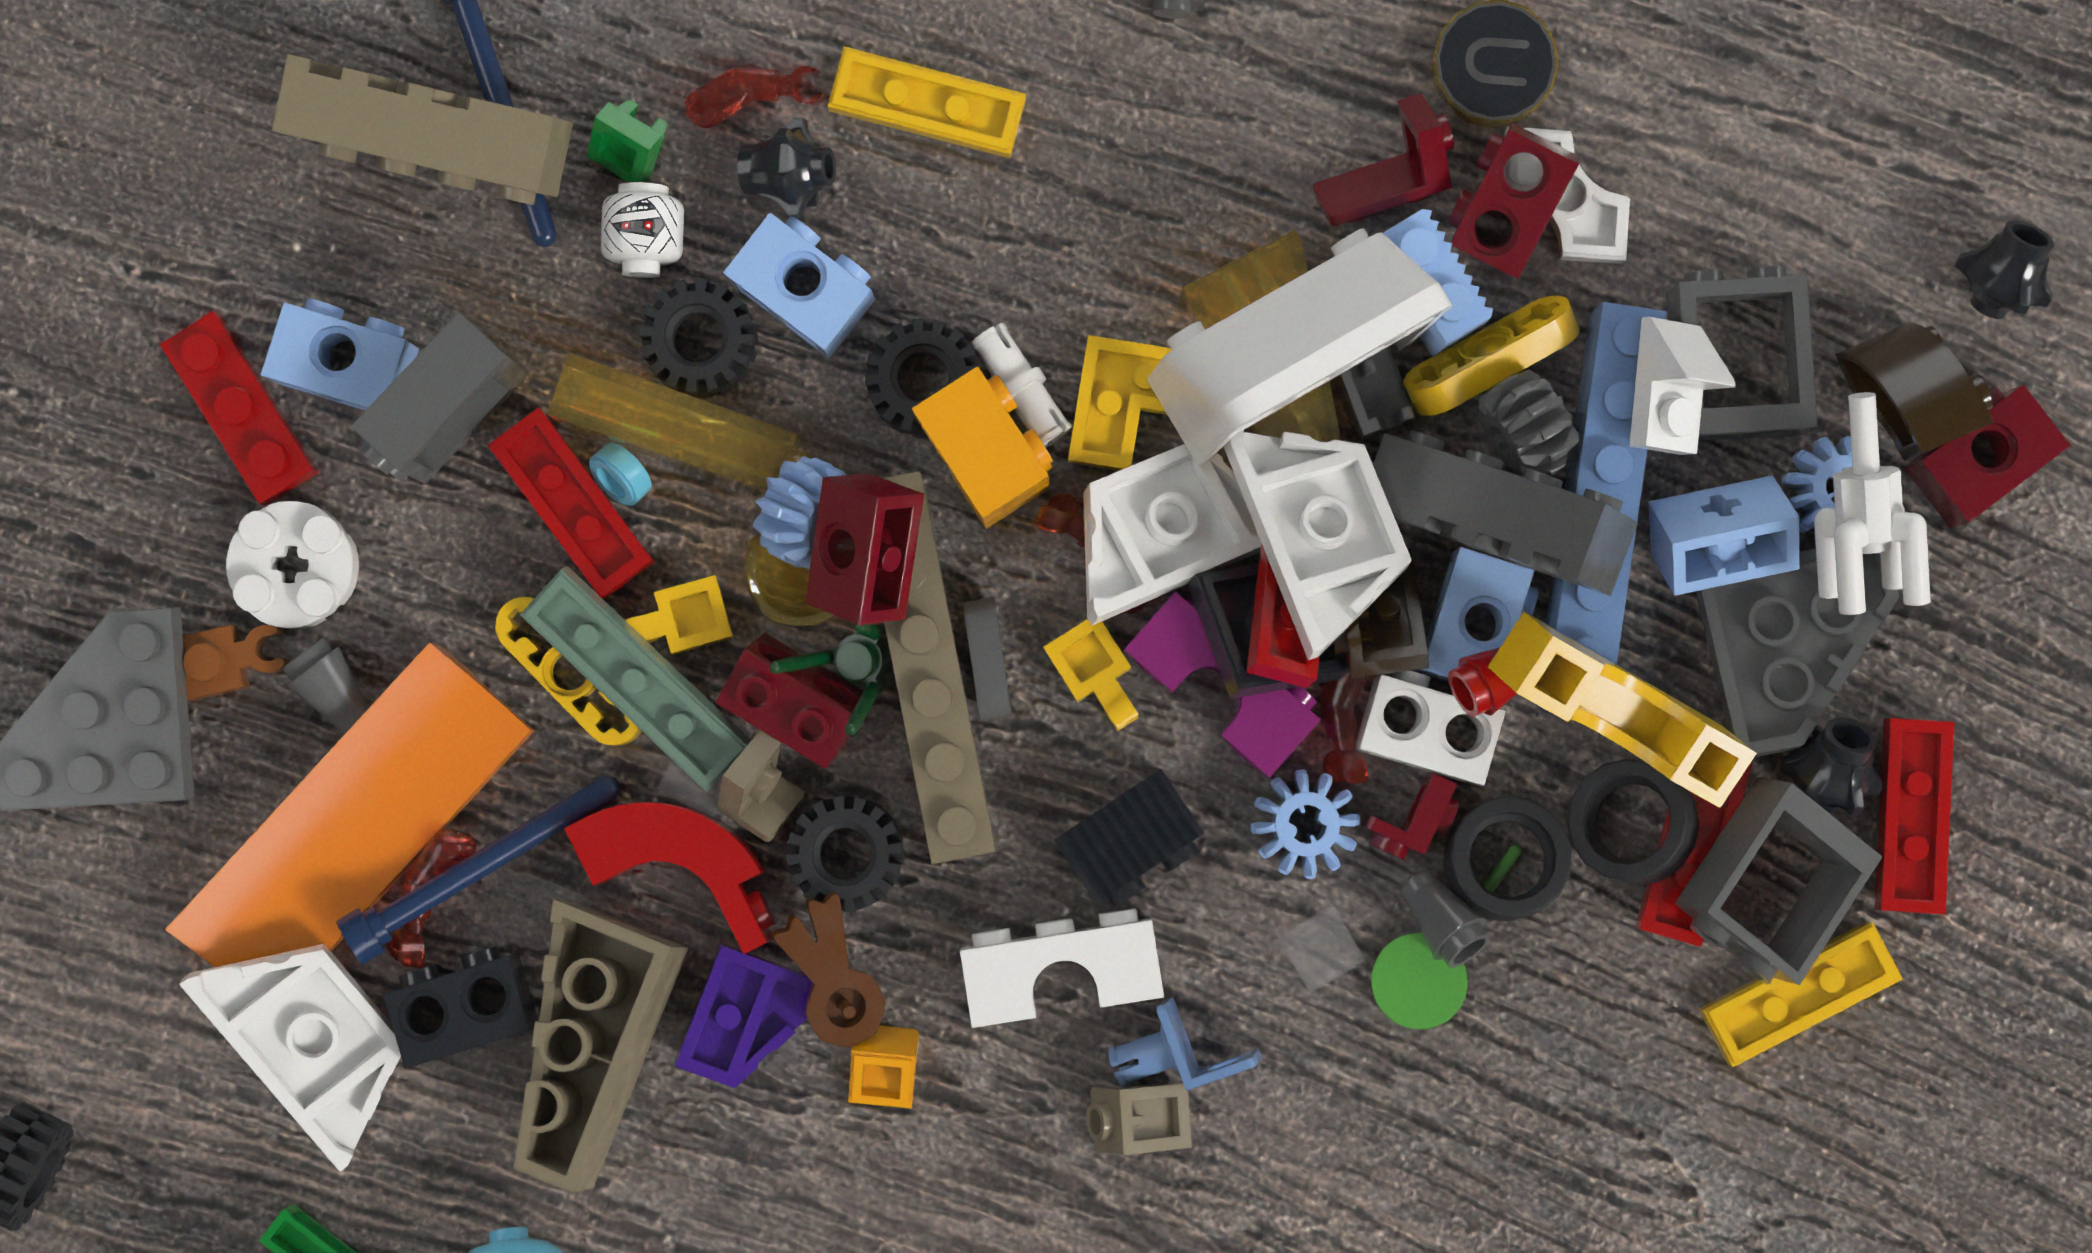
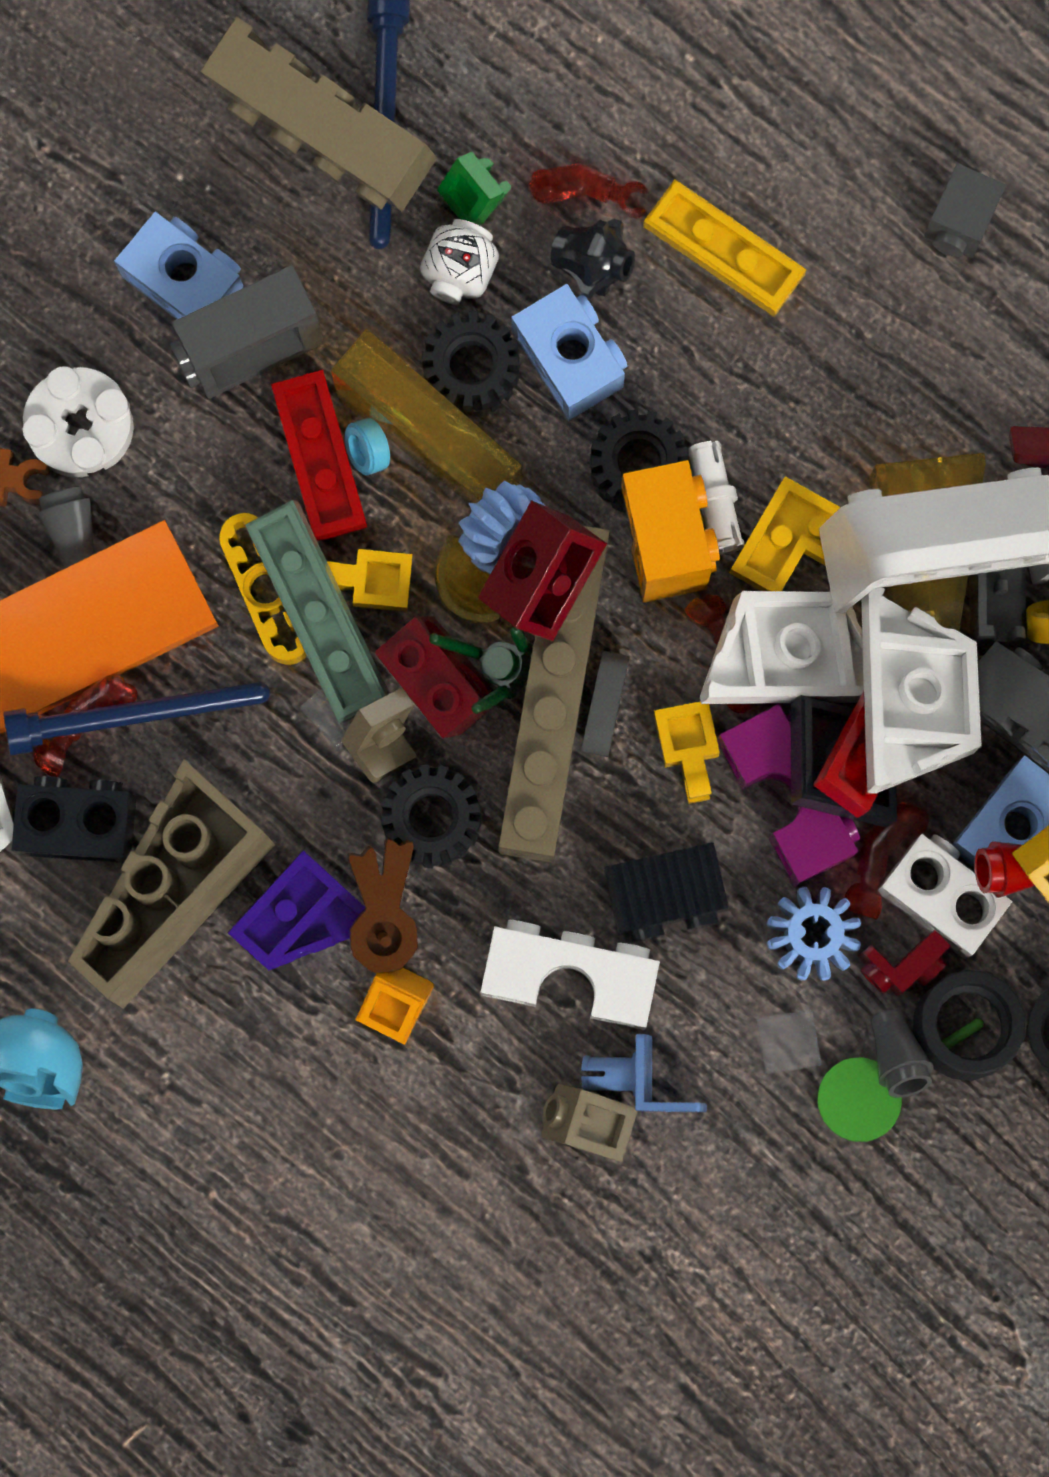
camera: 20 degrees right, 5 degrees down
red plate [159,311,319,506] -> none
red arch [564,802,776,954] -> none
dark brown bracket [1334,548,1429,678] -> none

